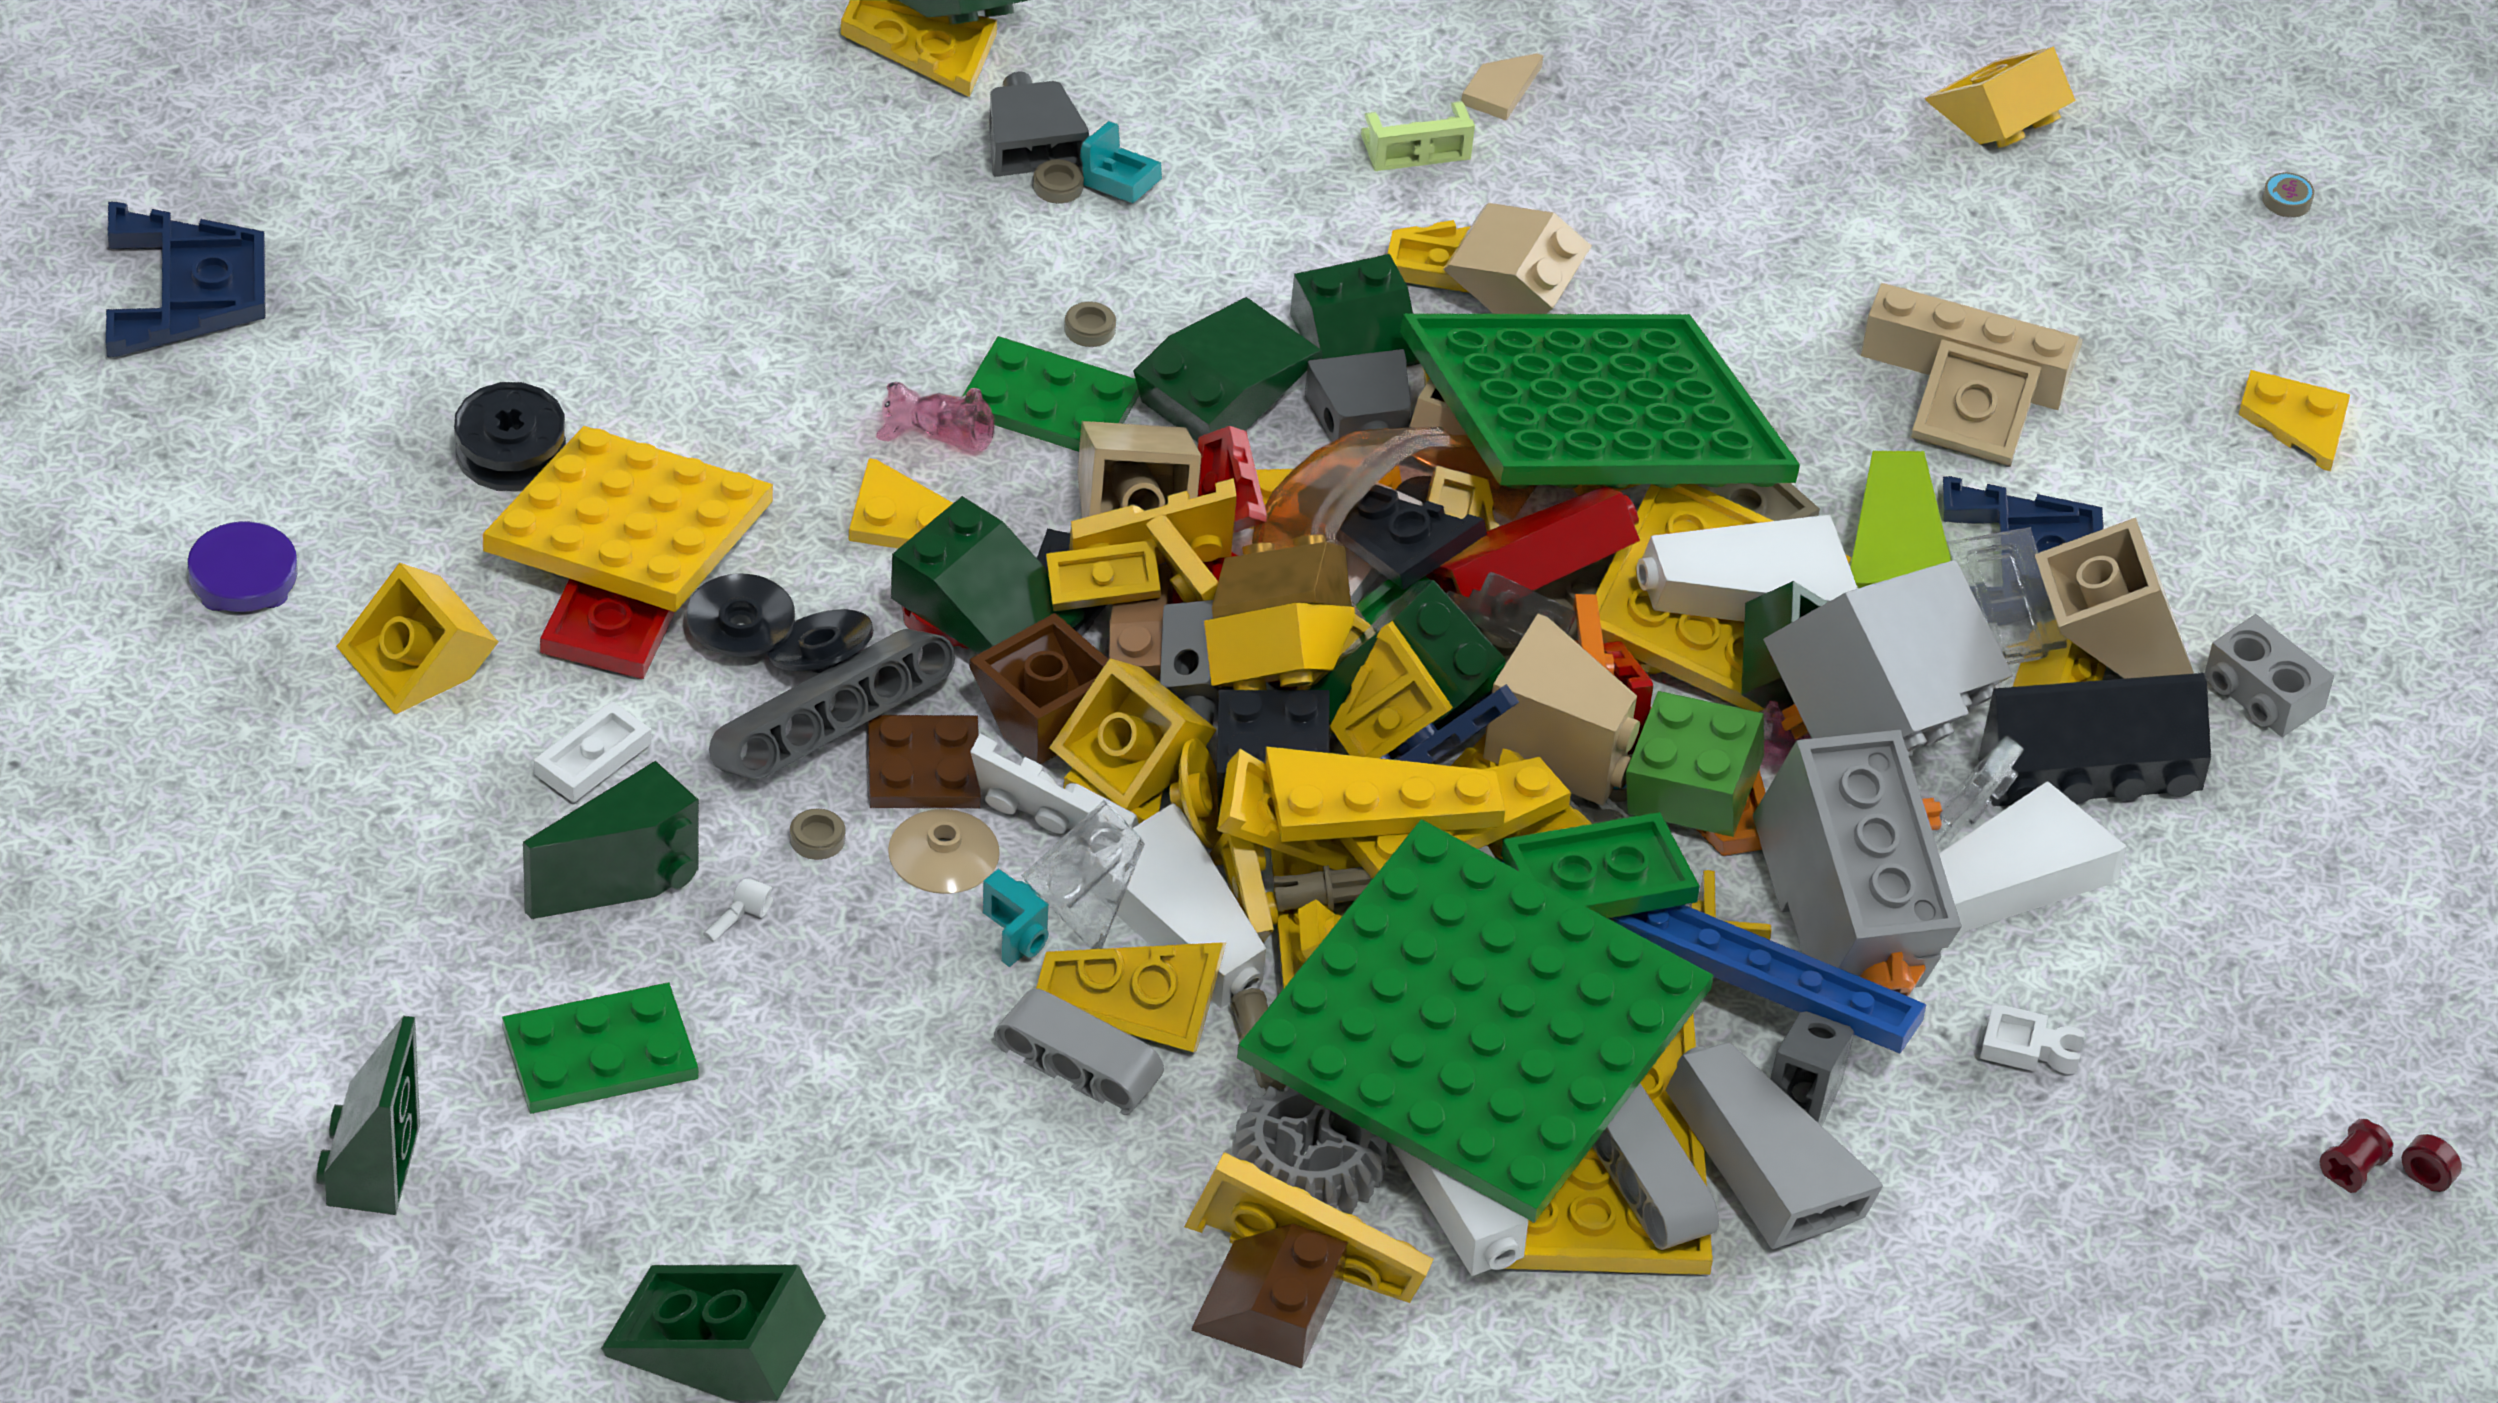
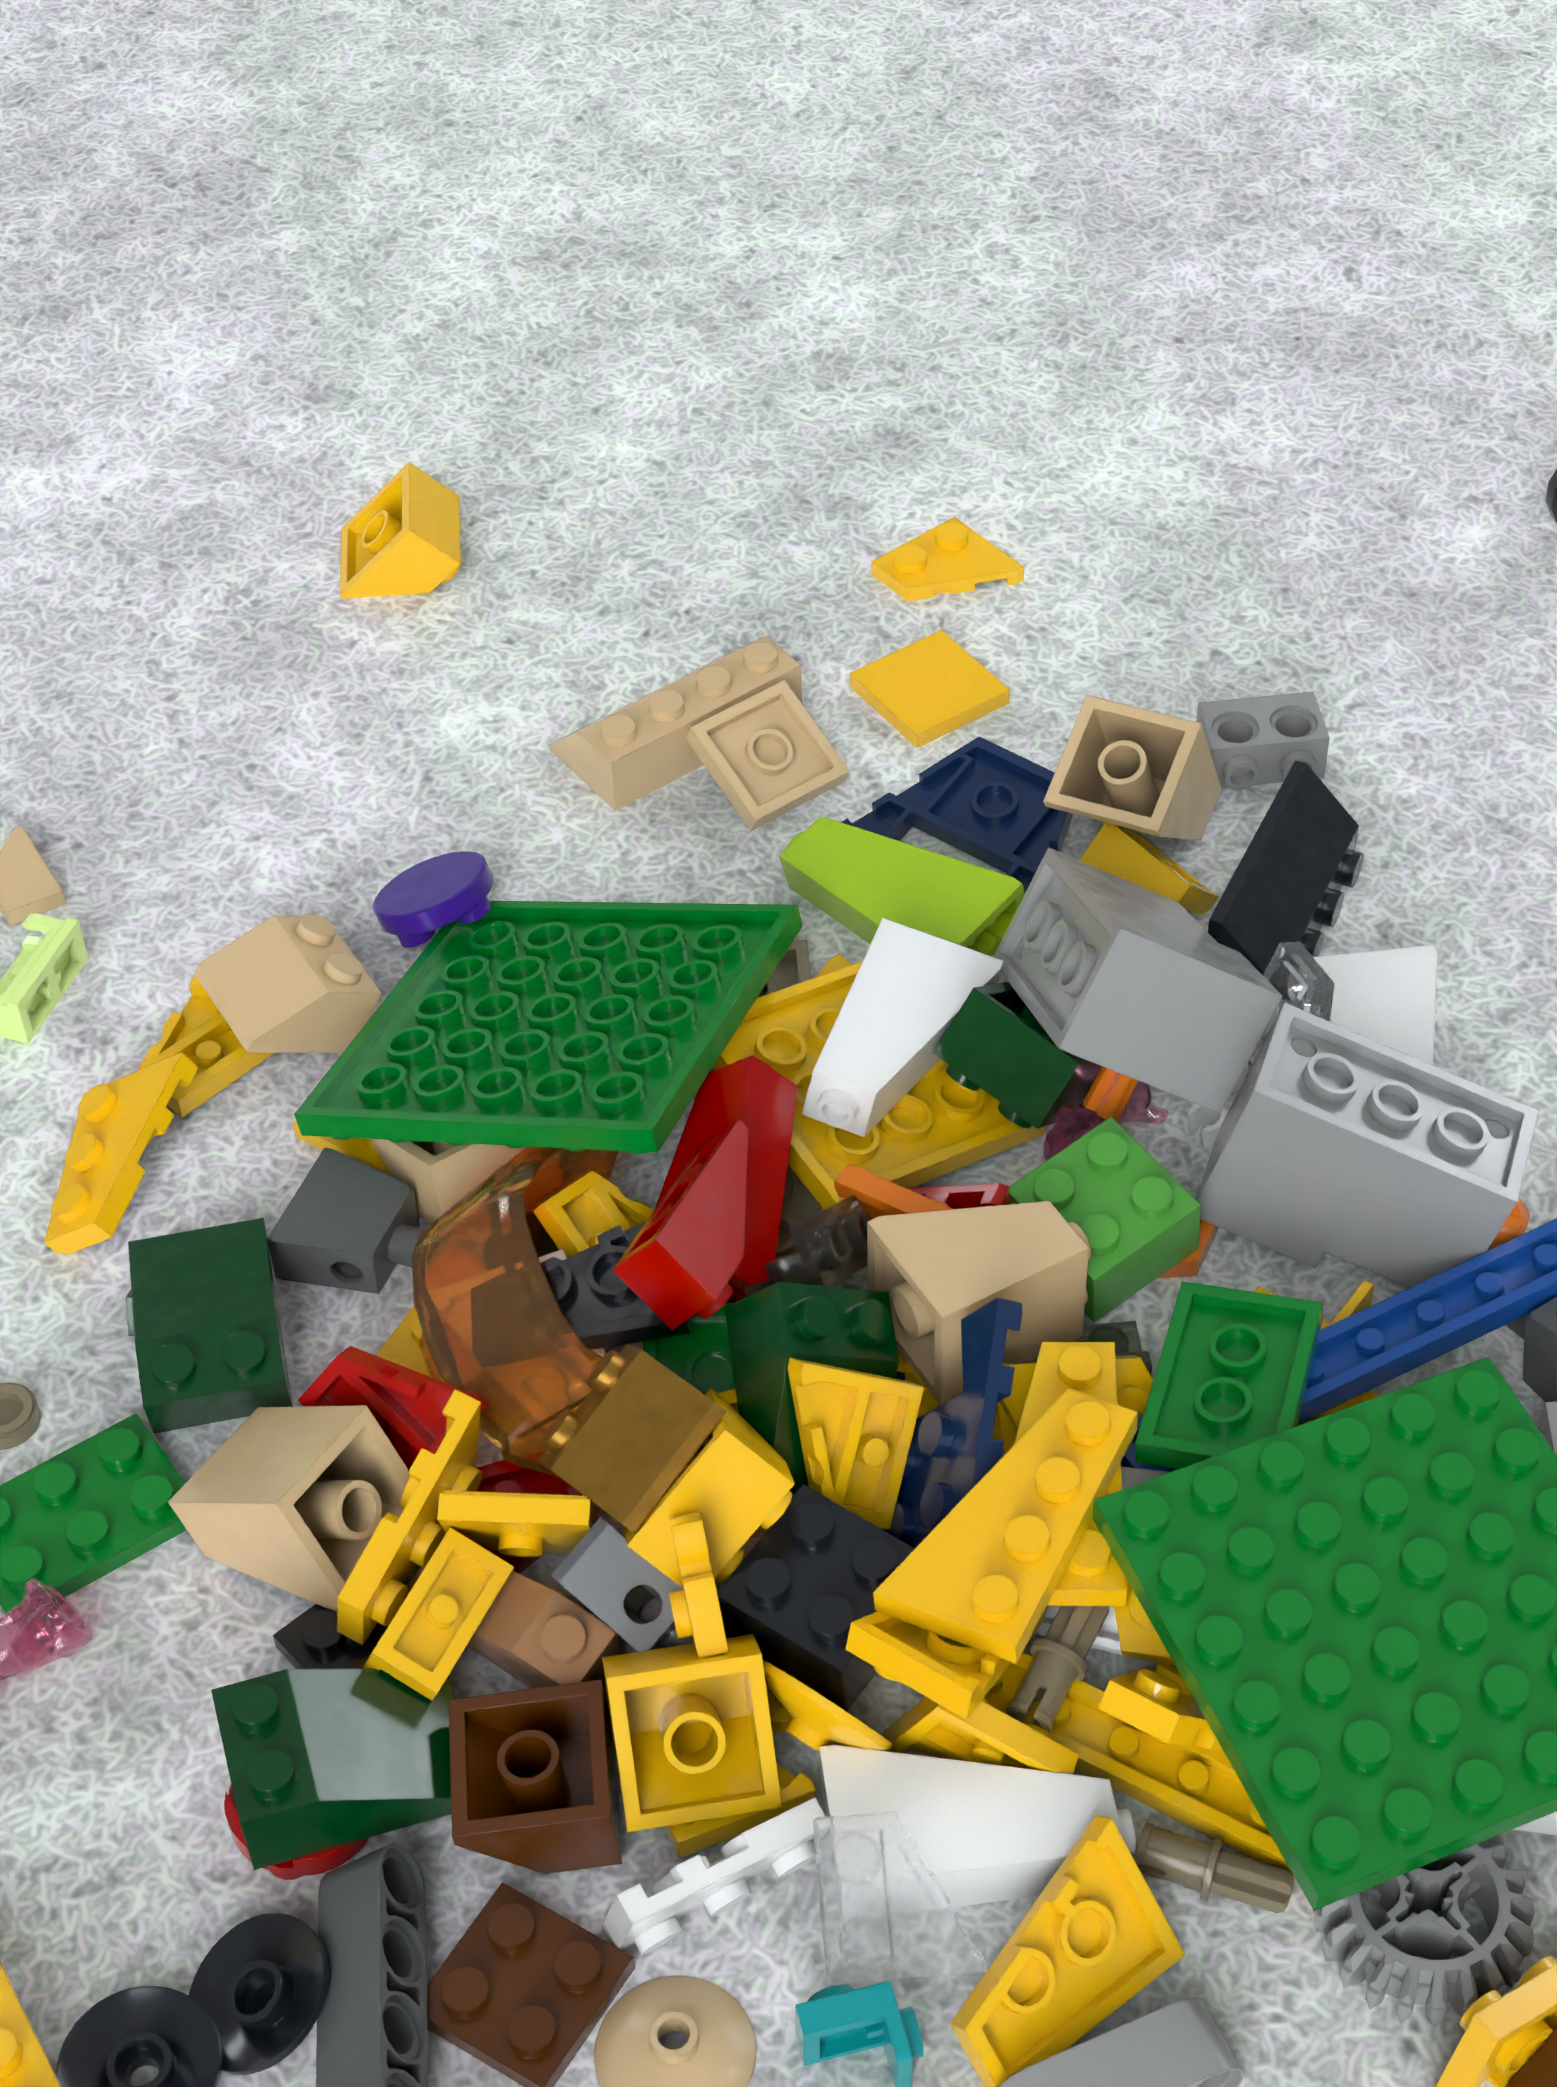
camera: 50 degrees left, 0 degrees up
yellow wing [849,458,953,549] -> none
dark green slope [1290,254,1420,367] -> none
clear piece [1947,527,2067,665] -> none
dark tan tile [2262,172,2315,218] -> none
none -> yellow wing [44,1052,199,1254]
none -> dark purple tile [373,851,494,948]
none -> red slope [613,1120,749,1330]
none -> yellow plate [668,1512,729,1659]
none -> yellow tile [850,630,1010,748]

